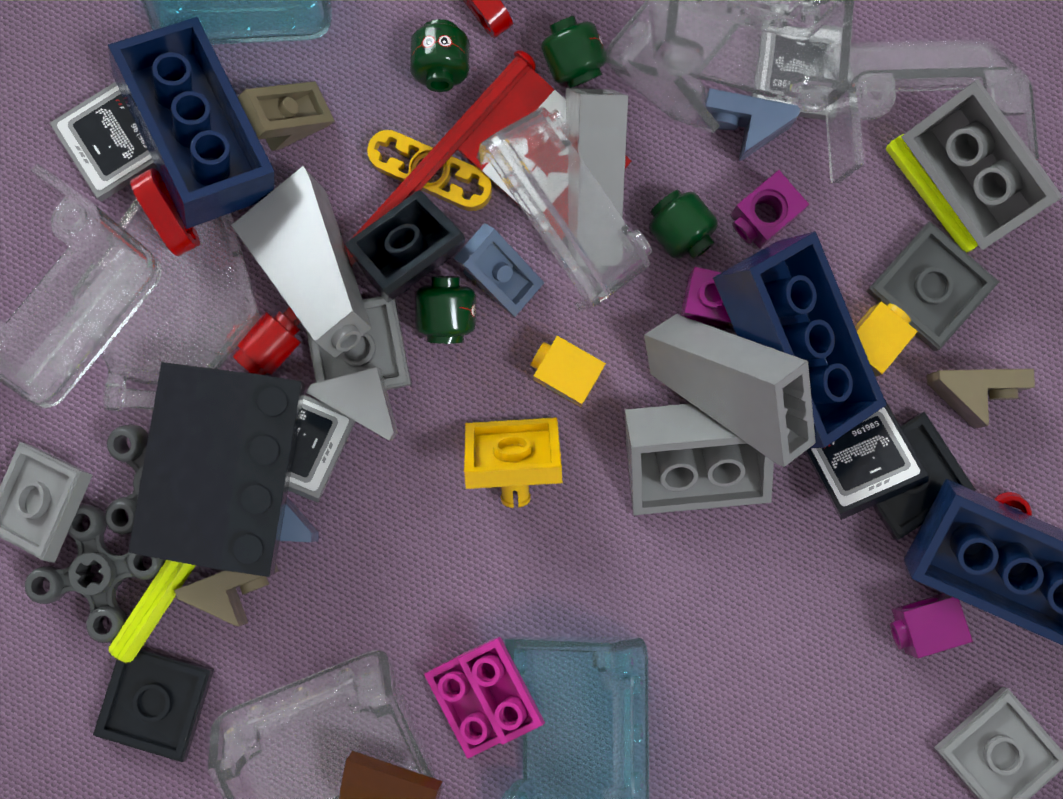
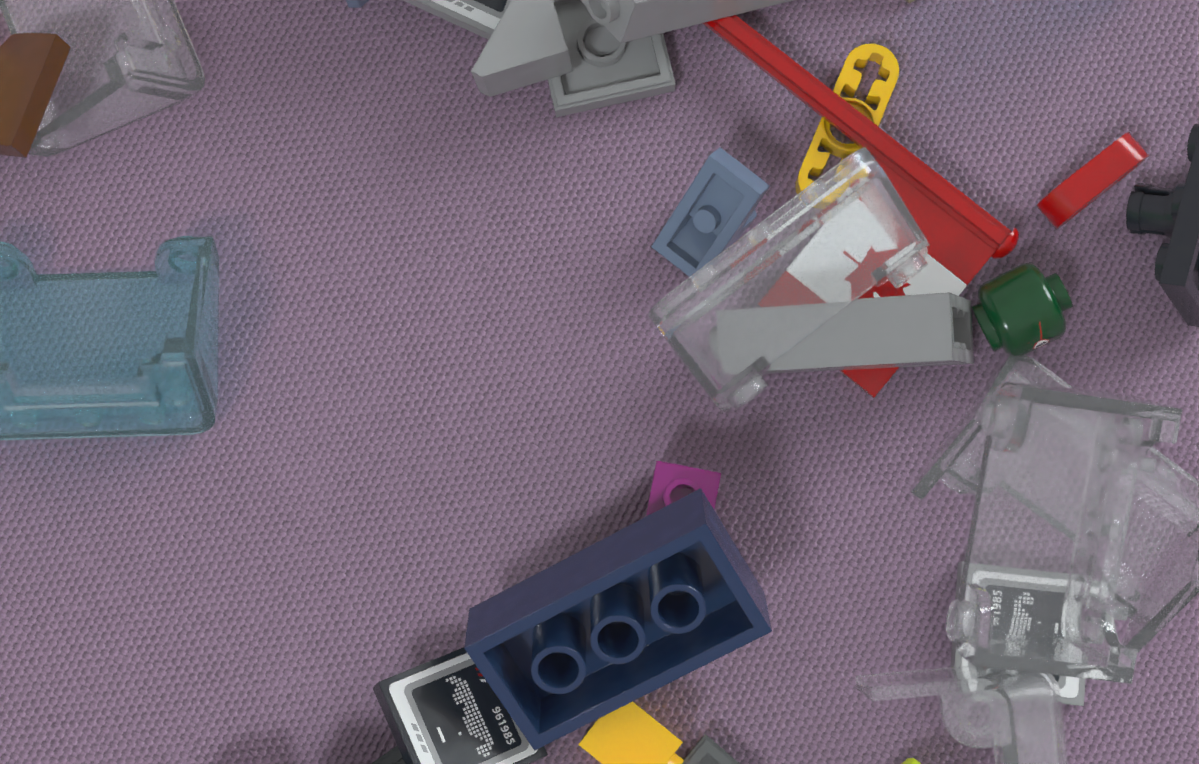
camera: 90 degrees right, 5 degrees down
black slope [344,189,466,303] -> none
dark green head [410,19,470,92] -> none
dark green head [415,276,476,344] -> none
dark pink slope [424,637,545,759] -> none
yellow tile [464,417,563,508] -> none
yellow brick [530,336,606,408] -> none
light grey slope [625,403,774,515] -> none
light grey slope [644,314,816,467] -> none
dark green head [649,189,718,260] -> none
sand blue slope [701,88,801,161] -> none
magenta brick [730,170,810,249] -> none

